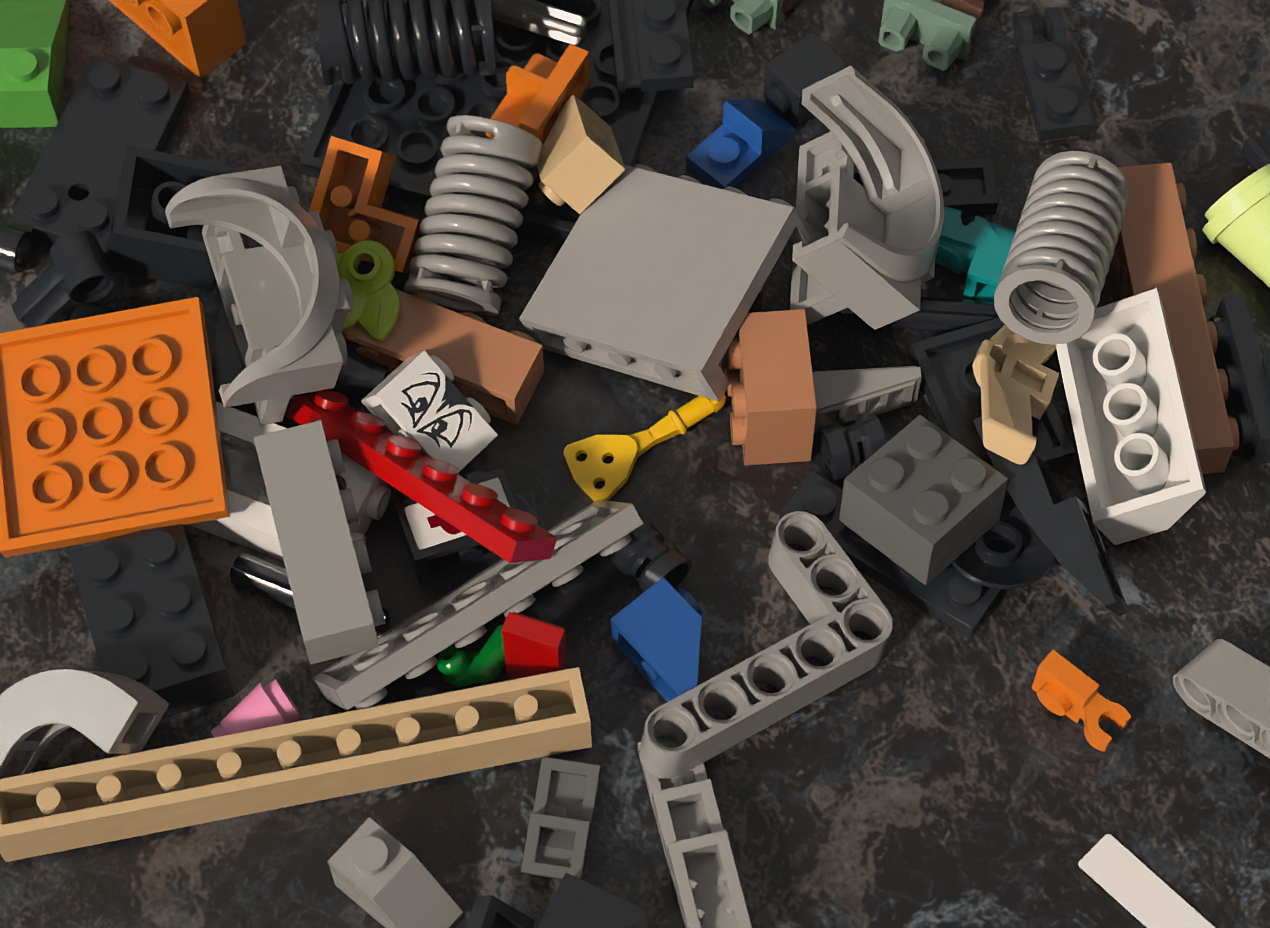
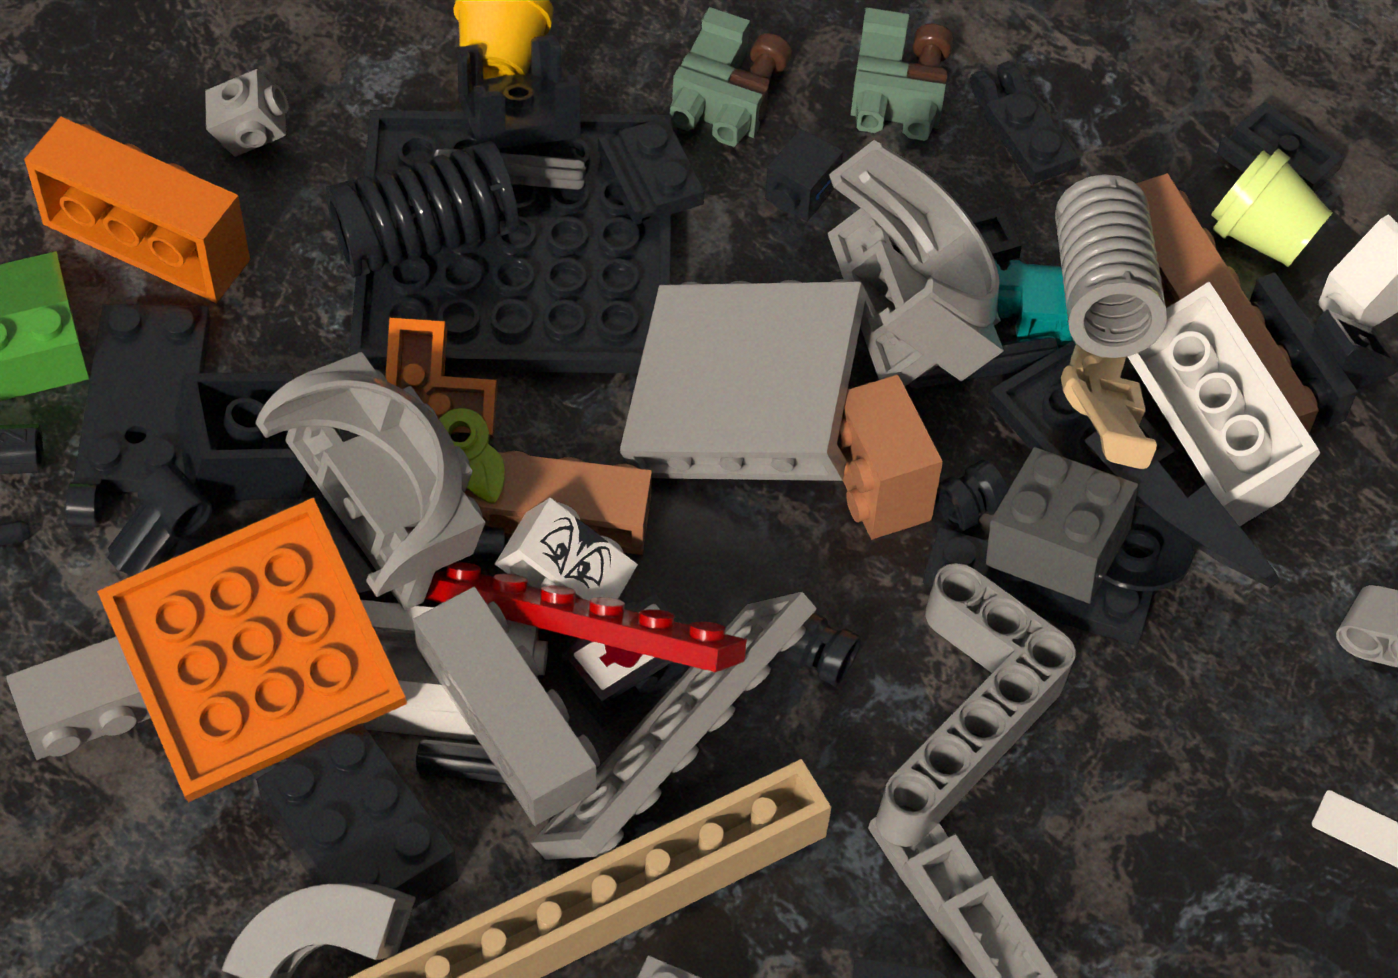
camera: 20 degrees left, 5 degrees down
bright pink cone [211,679,302,738] -> none
light grey piece [403,115,542,316] -> none
green arm [437,625,506,687] -> none
orange panel [486,43,590,146] -> none
red tile [502,611,568,679] -> none
dark grey slope [521,757,602,879] -> none
tan slope [537,94,625,214] -> none
yellow piece [563,393,726,502] -> none
blue slope [611,577,702,702] -> none
blue slope [686,99,796,189] -> none
light grey slope [812,366,921,433] -> none
orange plate [1032,650,1131,752] -> none

